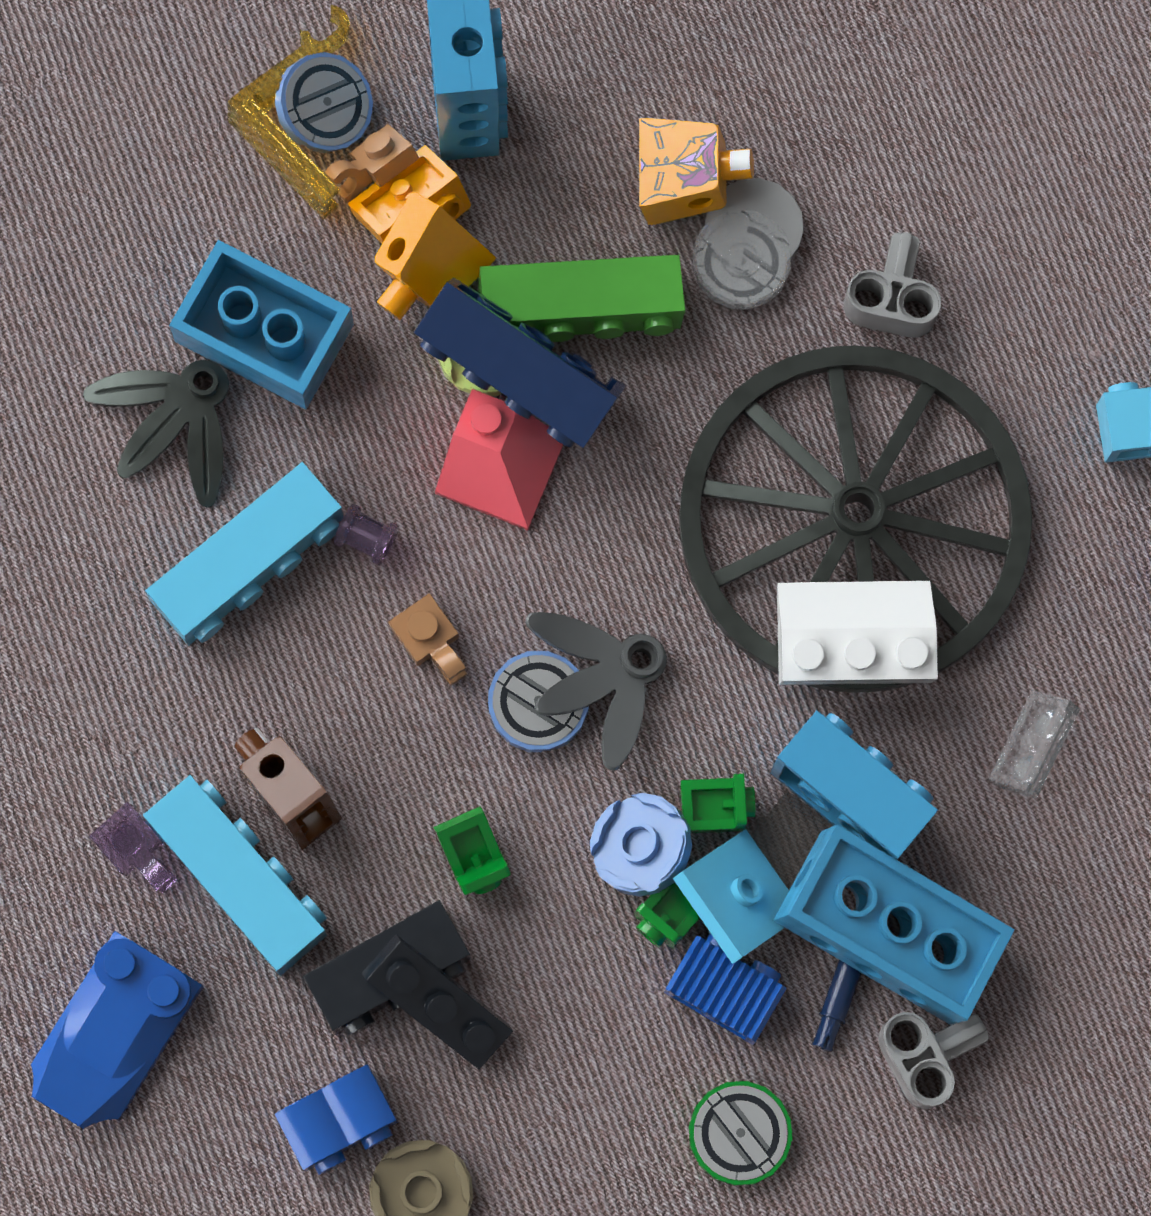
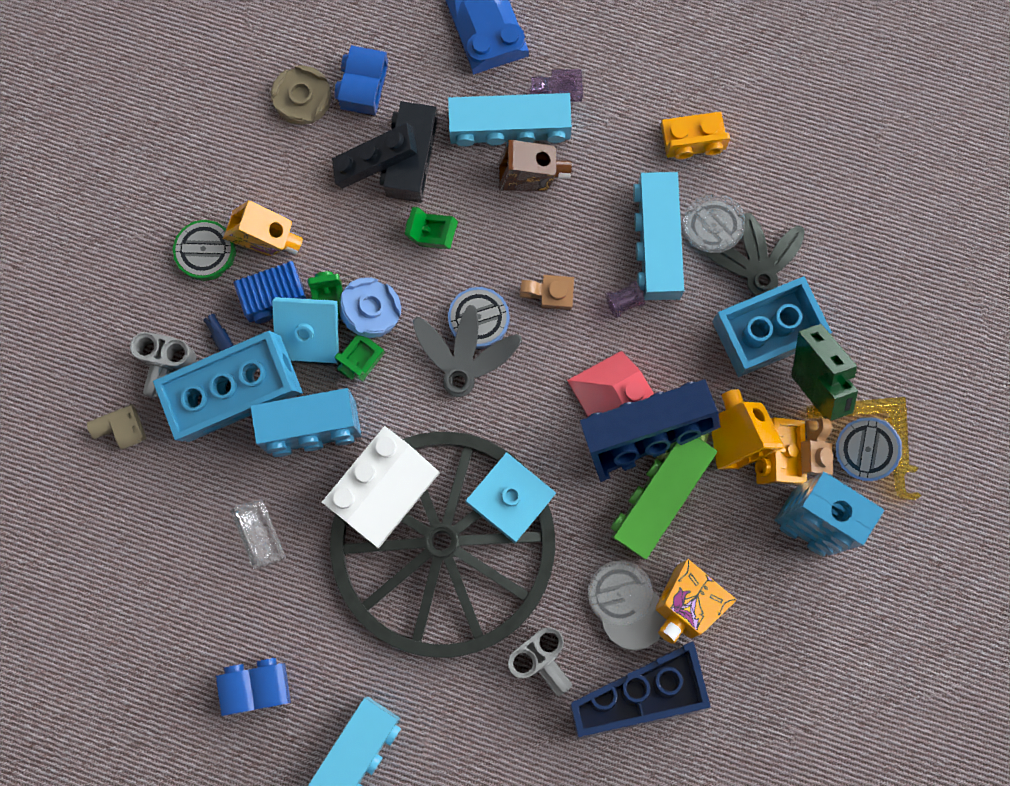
camera: 135 degrees right, 0 degrees up
none -> dark tan piece [87,404,147,450]
none -> light orange torso [223,200,302,256]
none -> medium azure plate [465,452,556,543]
none -> dark blue wedge [570,640,711,740]
none -> light orange bracket [661,112,730,159]
none -> clear tile [683,194,745,253]
none -> dark green piece [791,324,858,421]

